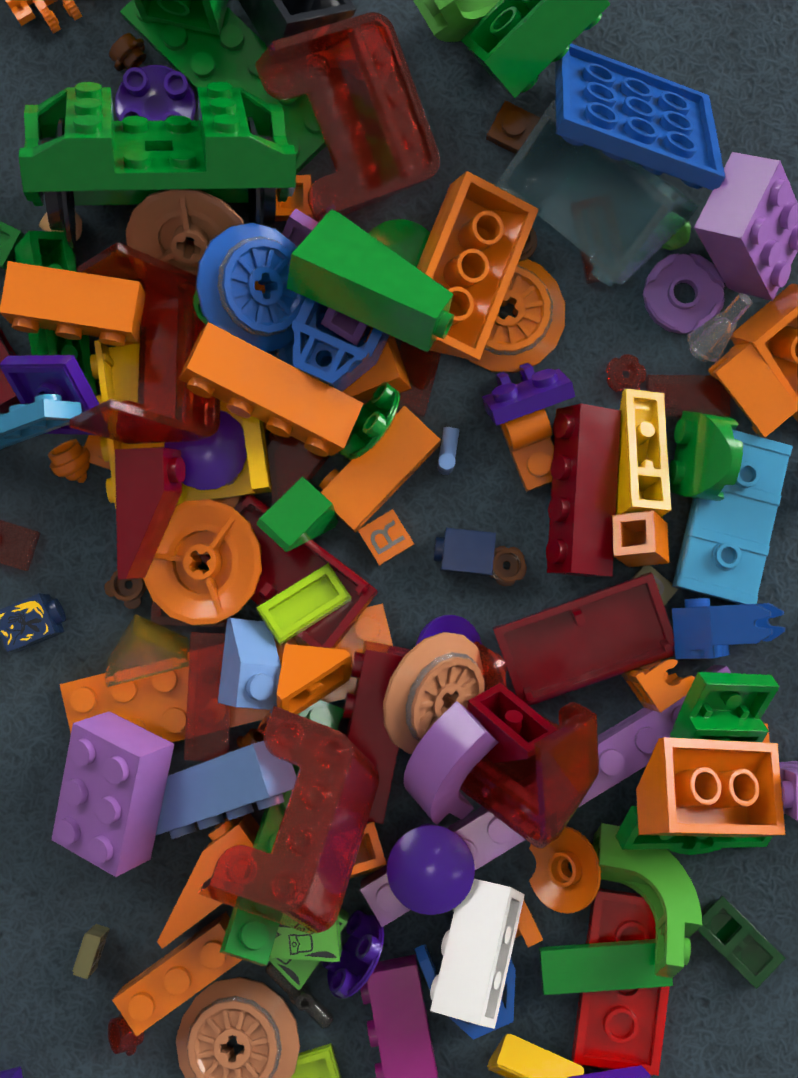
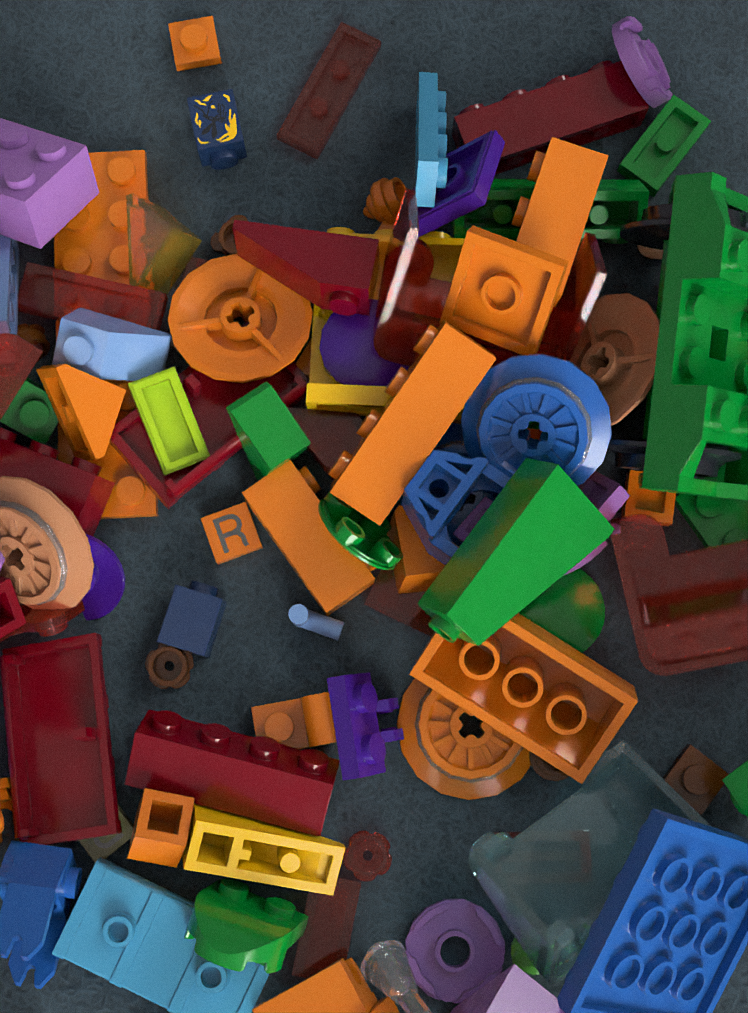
camera: 100 degrees right, 5 degrees down
none -> orange plate [440,226,569,355]

